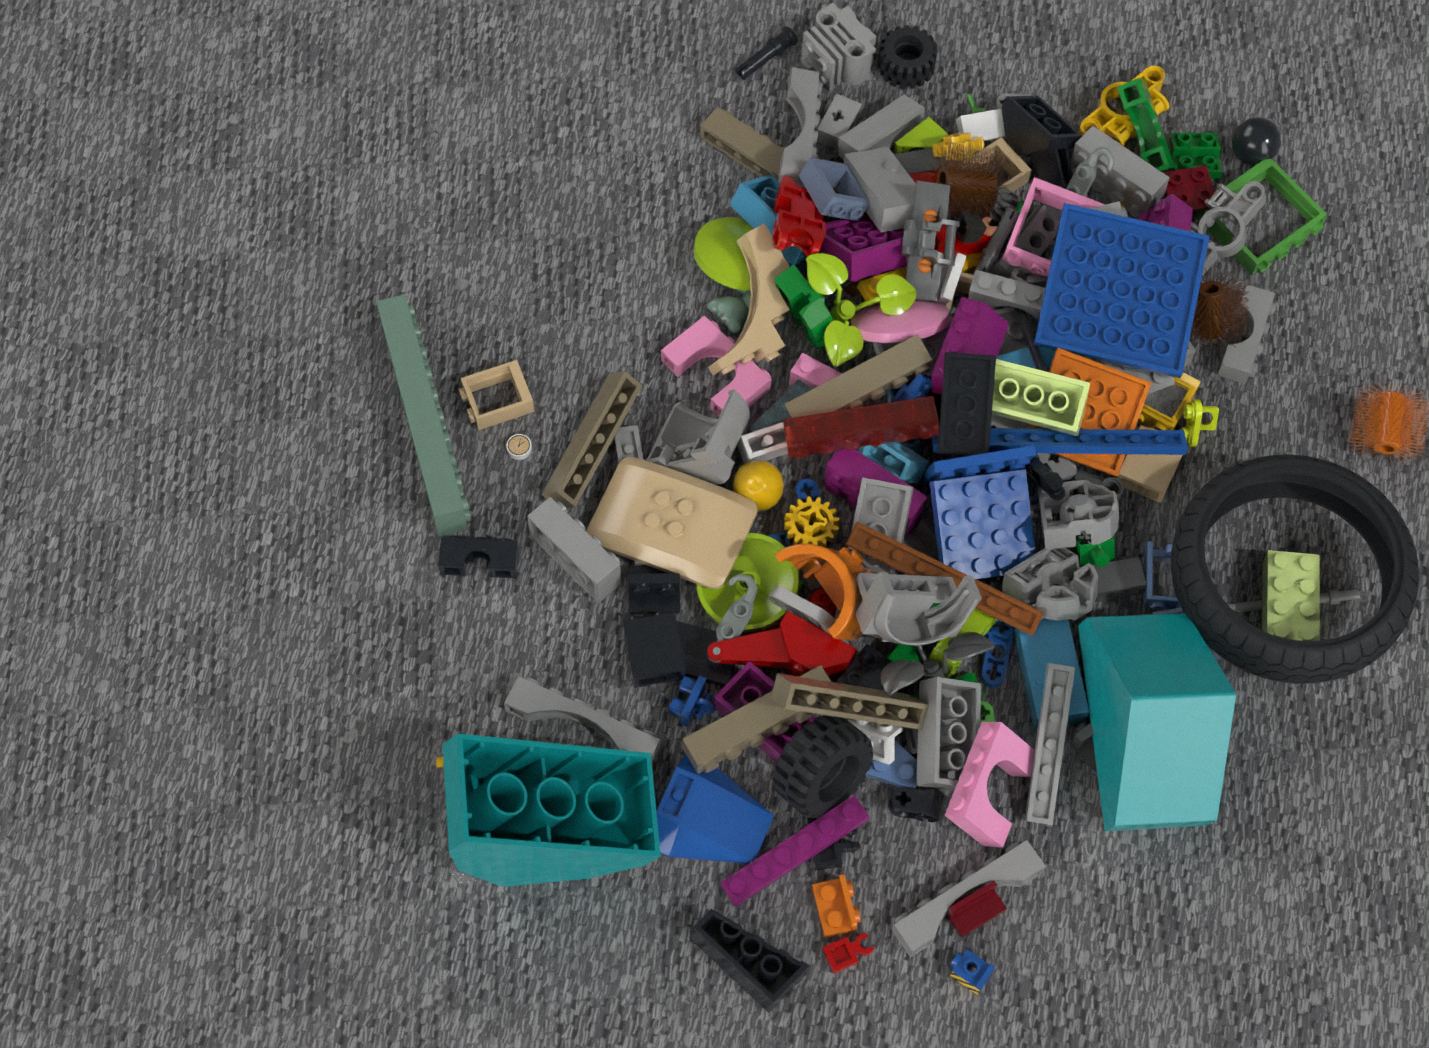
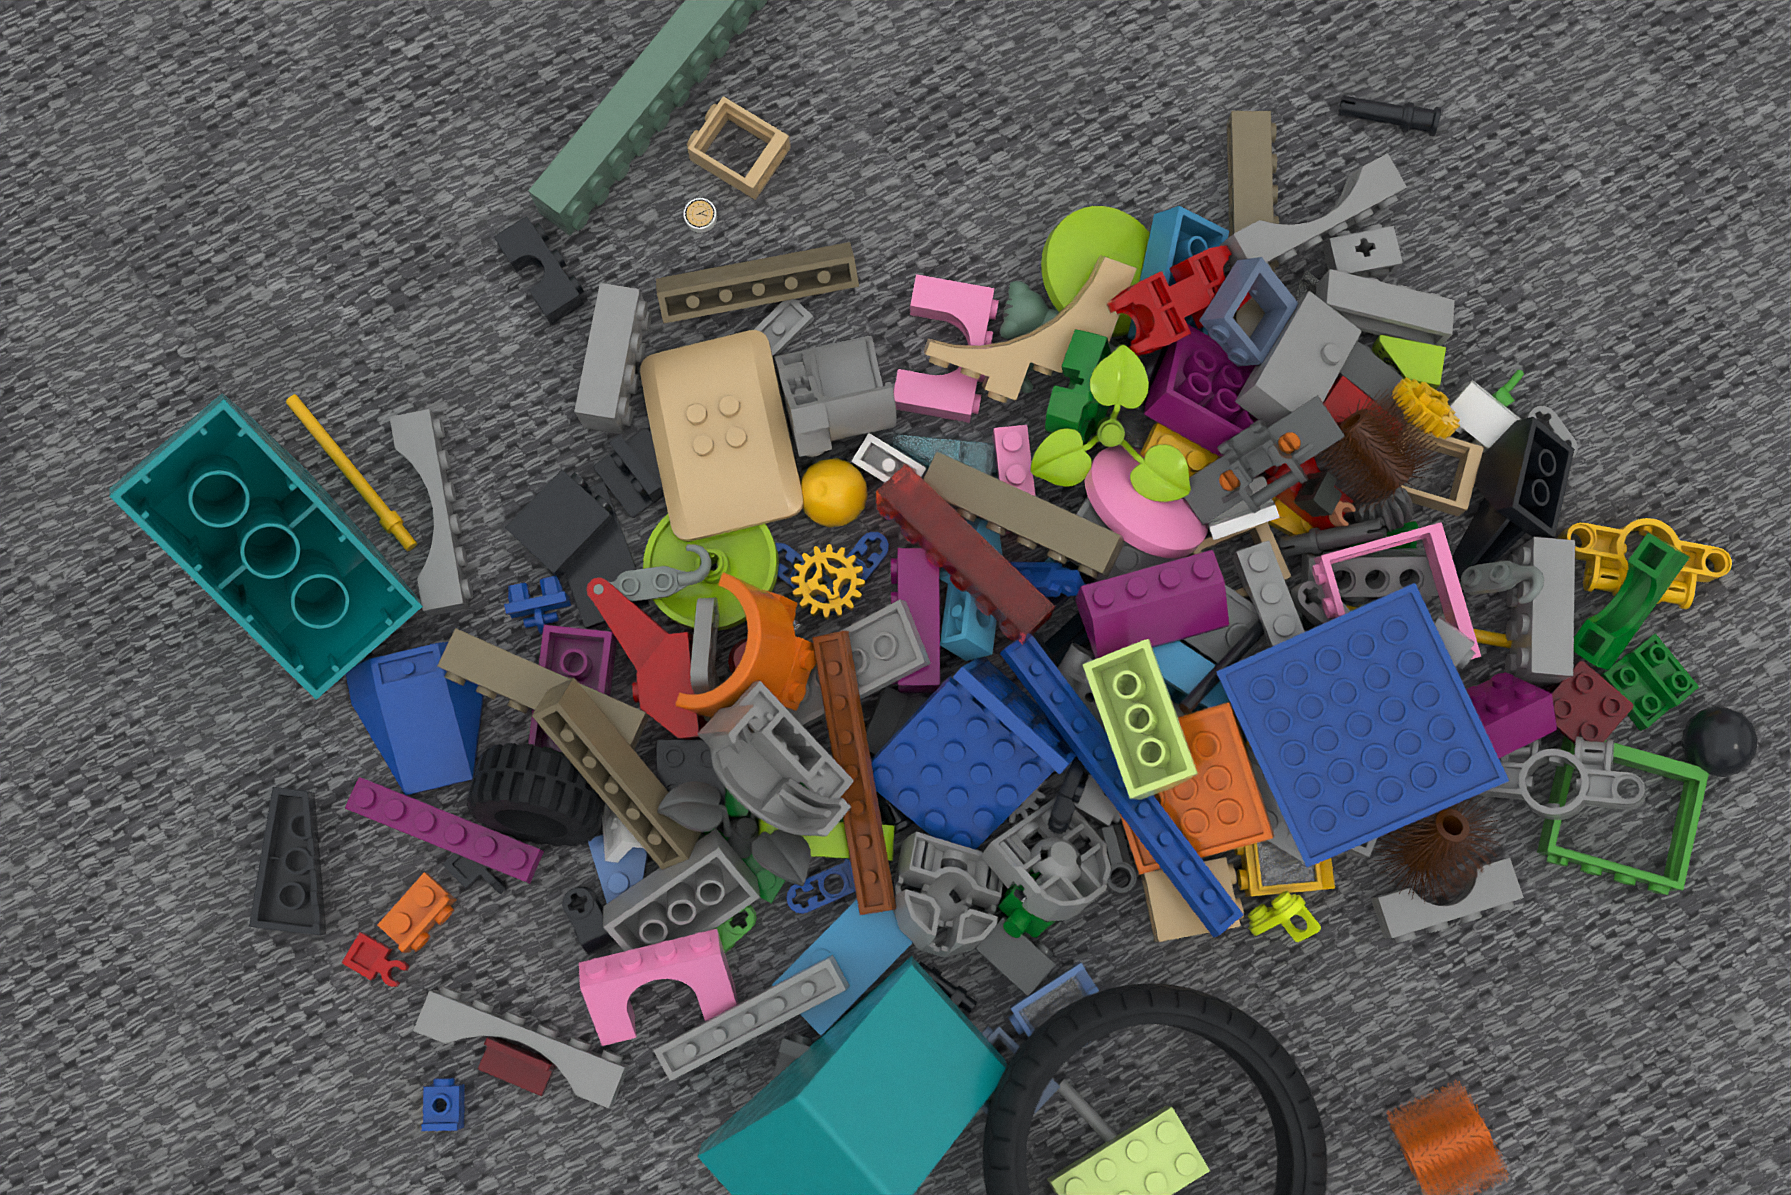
camera: 55 degrees right, 15 degrees up
light grey piece [801,3,876,90] -> none
black tyre [878,25,937,89] -> none
black tile [937,352,996,456] -> none

